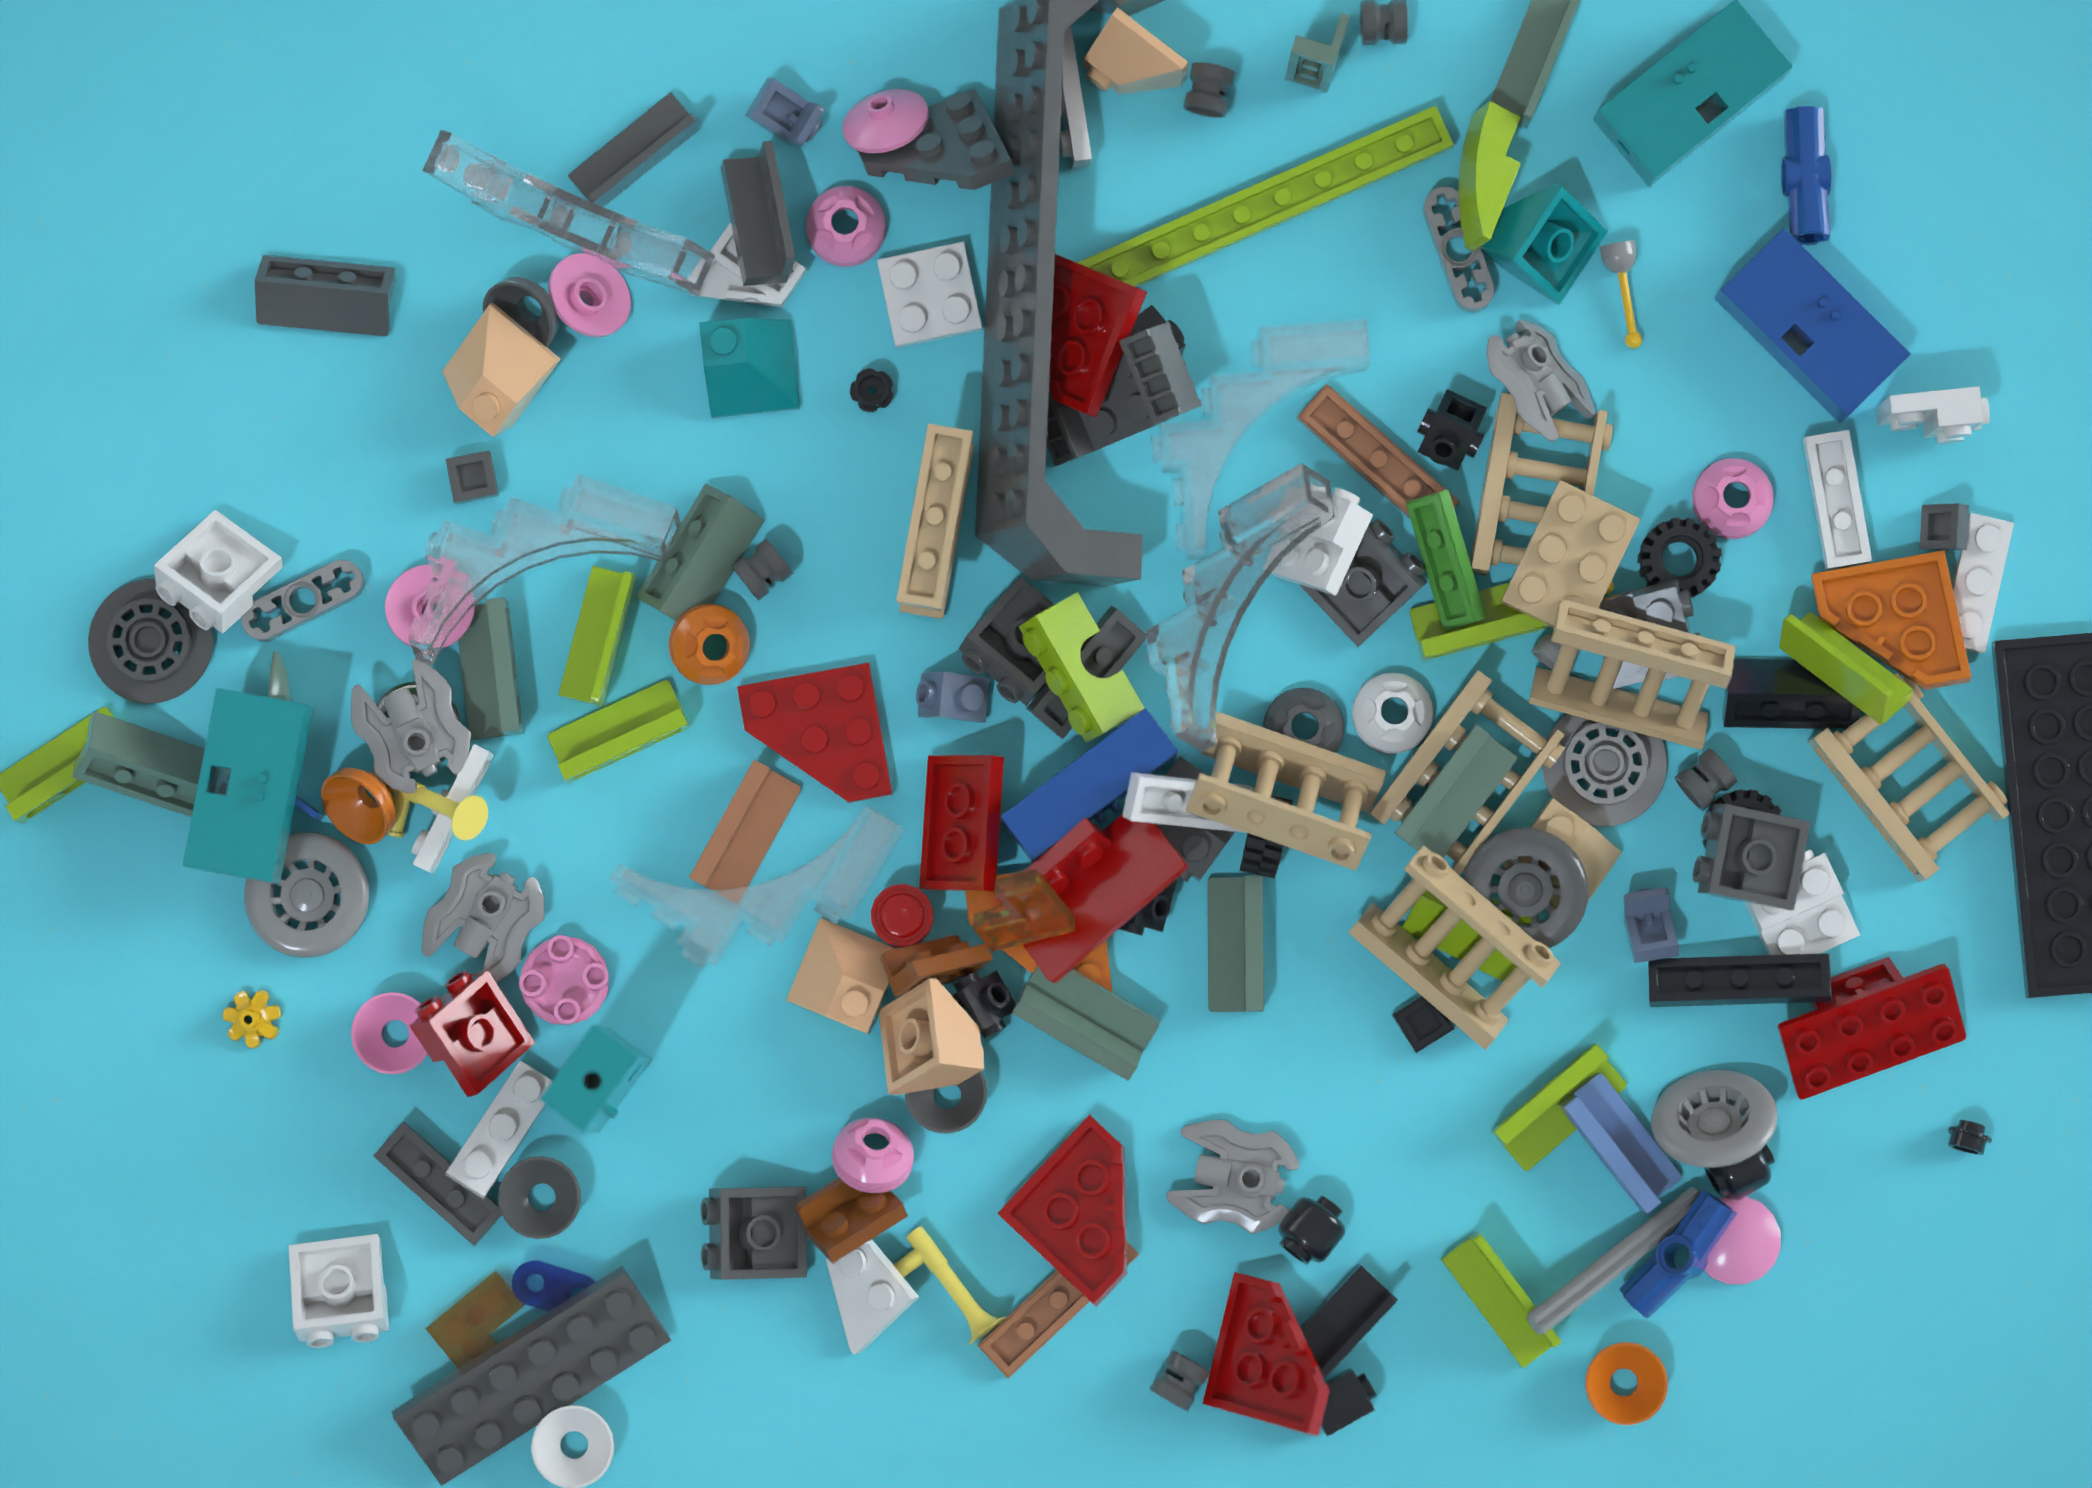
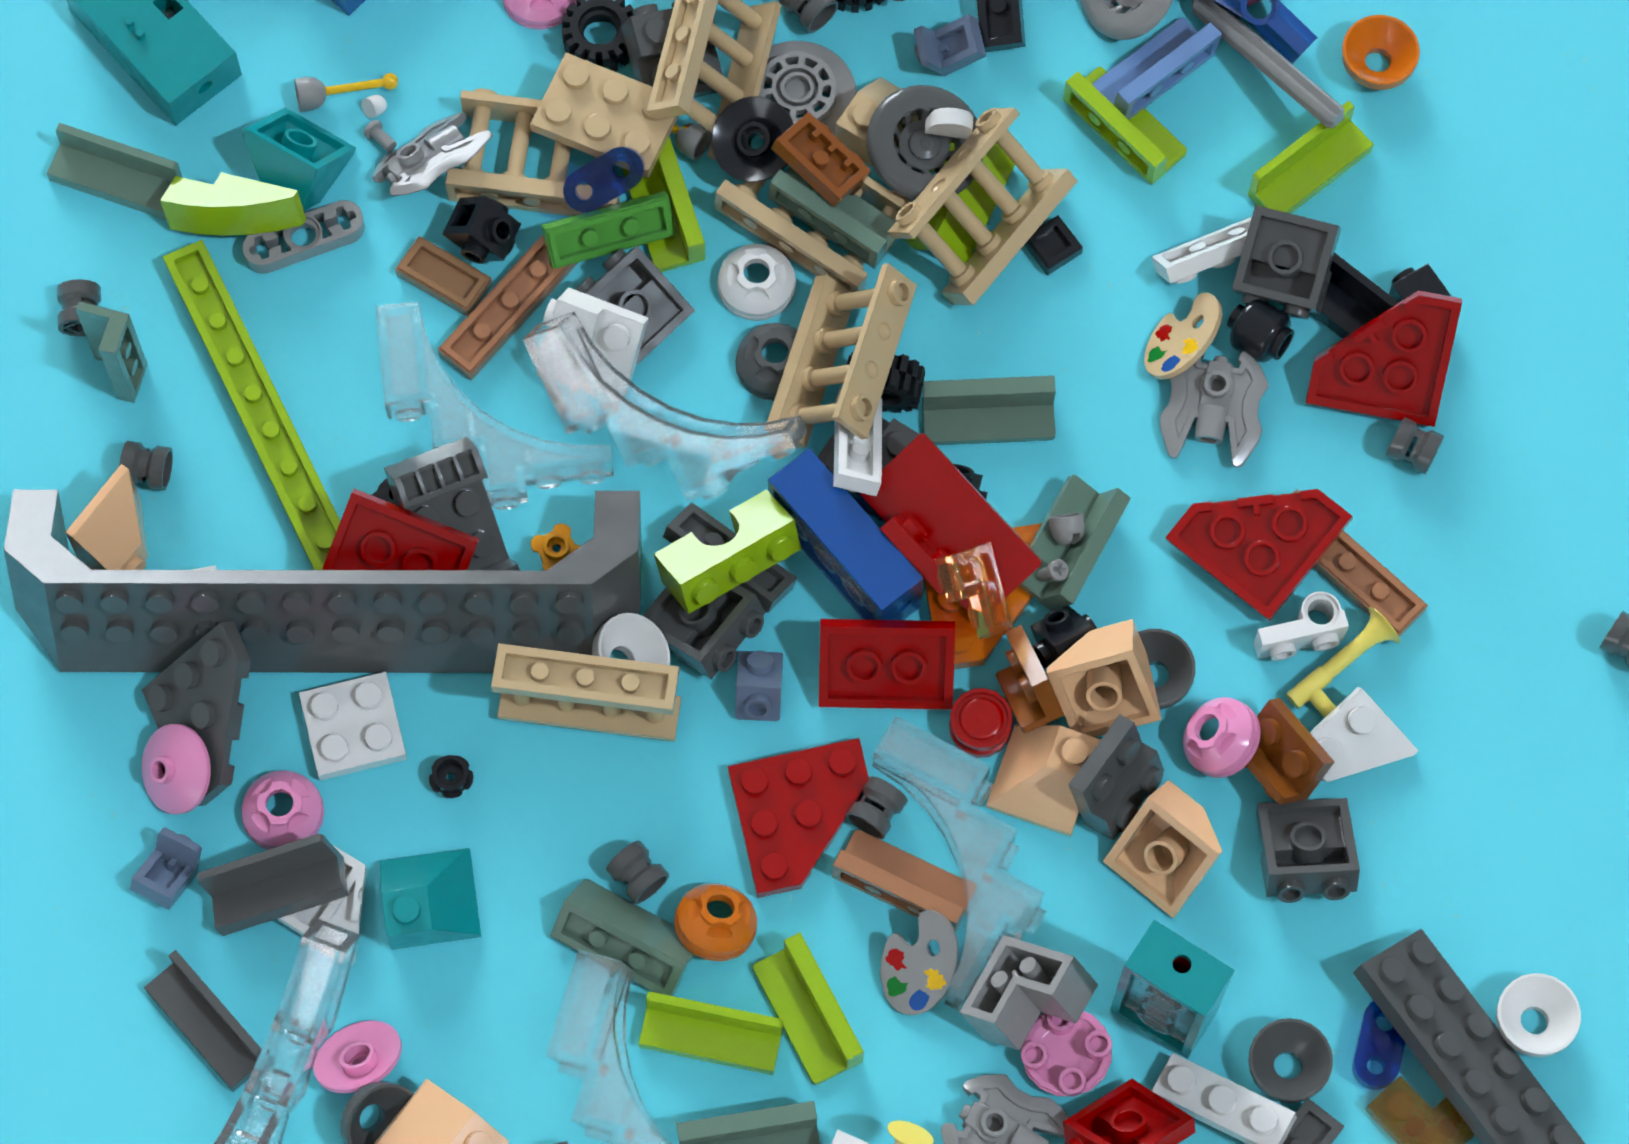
camera: 95 degrees left, 15 degrees down
none -> white piece [361,95,387,119]
none -> light grey piece [364,120,397,152]
none -> medium nougat tile [395,236,492,316]
none -> light orange plate [531,523,580,571]
none -> clear blue plate [563,146,645,212]
none -> white piece [592,613,670,665]
none -> black dish [711,96,794,182]
none -> dark orange bracket [771,112,872,207]
none -> dark grey wheel [846,776,908,839]
none -> light grey piece [880,909,959,1015]
none -> white tile [925,108,973,139]
none -> light grey brick [960,935,1098,1051]
none -> light grey piece [1037,559,1069,582]
none -> light grey hinge [1049,513,1085,546]
none -> dark grey plate [1068,714,1164,841]
none -> light nougat slope [1103,780,1222,918]
none -> tan piece [1144,292,1222,380]
none -> white plate [1151,217,1252,284]
none -> dark grey plate [1232,205,1341,320]
none -> white plate [1253,591,1349,661]

